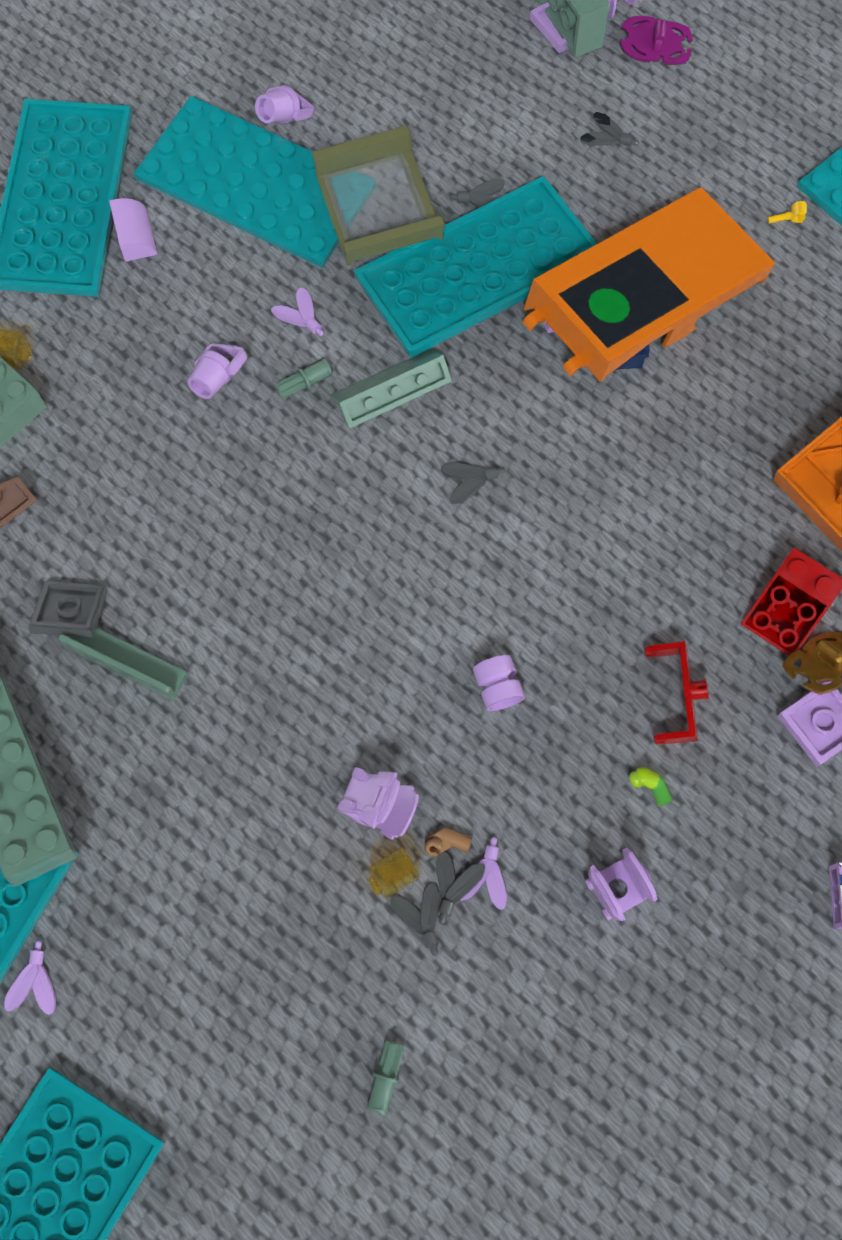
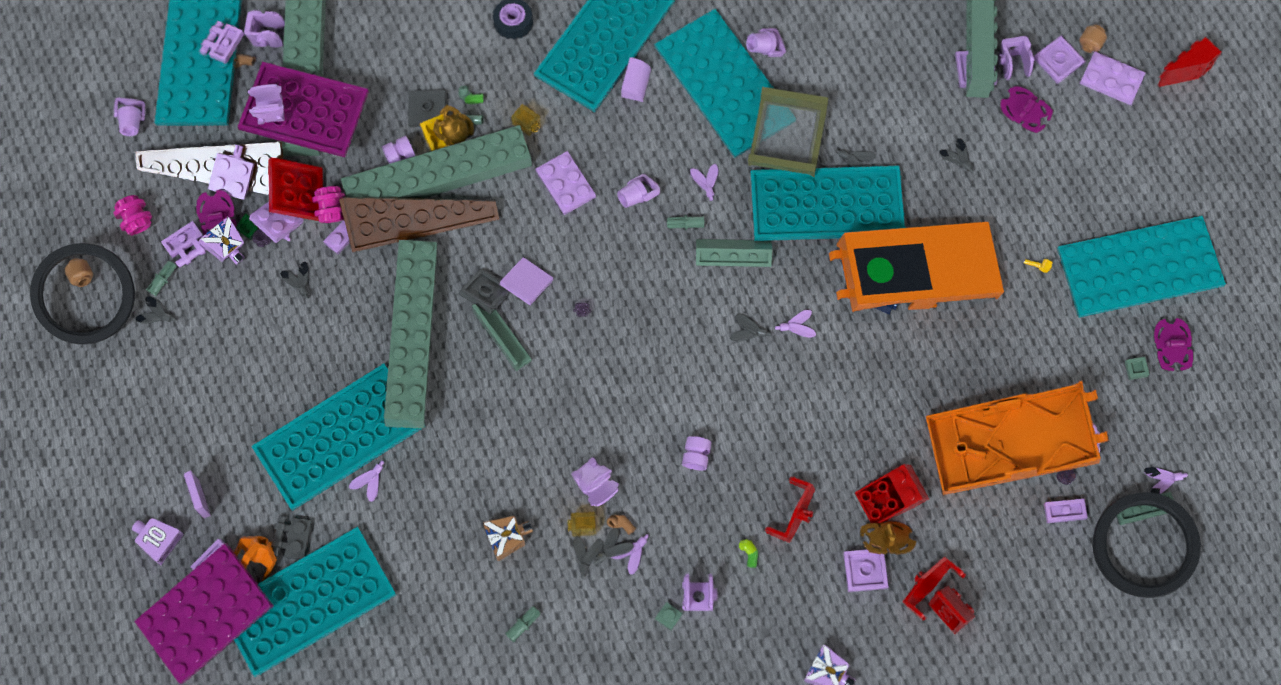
camera: 30 degrees right, 0 degrees up
none -> torso [483,516,533,561]
none -> lavender tile [500,257,553,305]
none -> lavender plate [535,151,596,215]
none -> clear purple plate [573,303,591,317]
none -> sand green plate [655,602,683,631]
none -> lavender piece [775,310,816,338]

